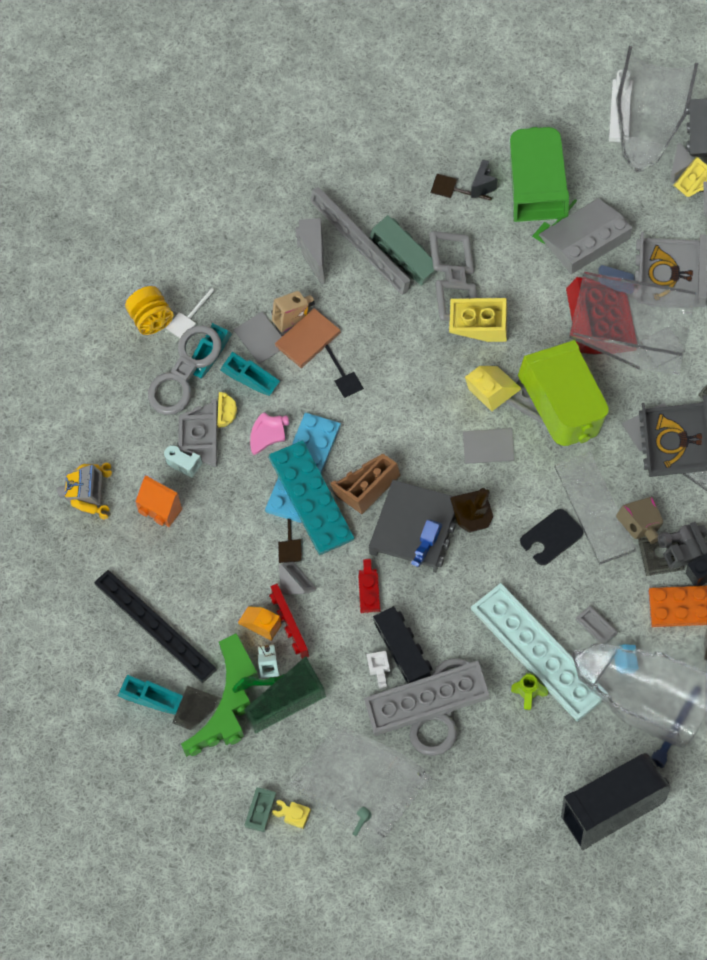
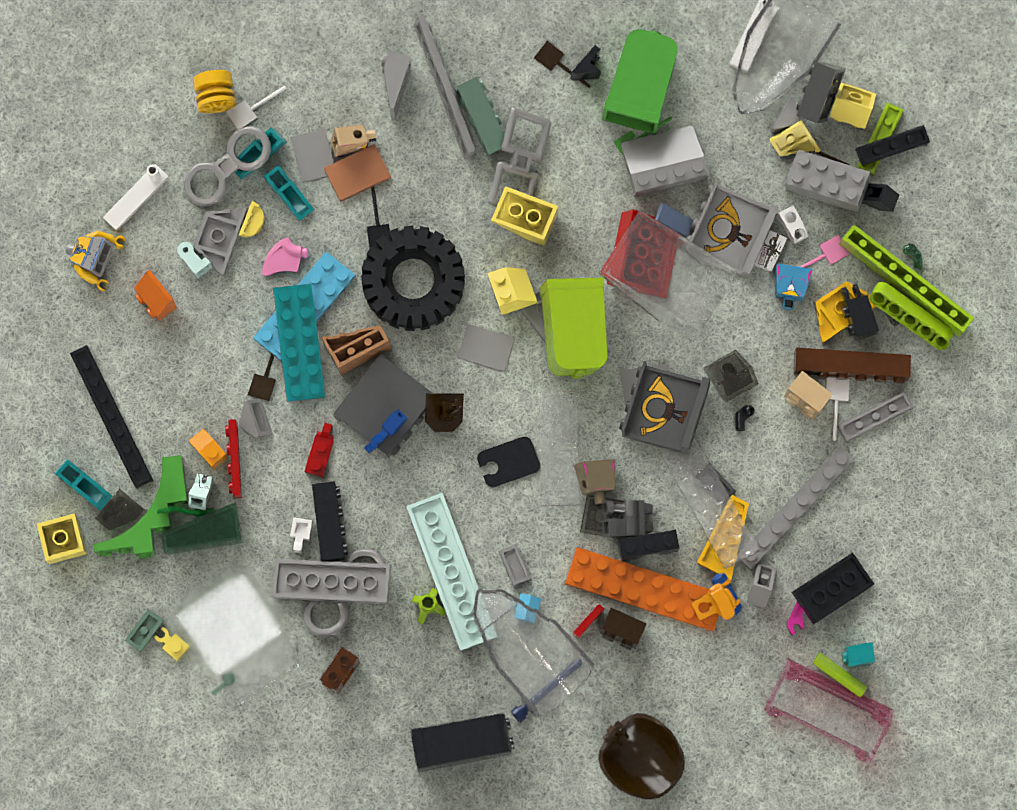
camera: 10 degrees right, 15 degrees up
none -> light yellow brick [37,514,87,564]
none -> white piece [103,164,169,231]
none -> reddish brown panel [320,647,360,695]
none -> black tyre [361,226,465,331]
none -> red tile [573,604,604,639]

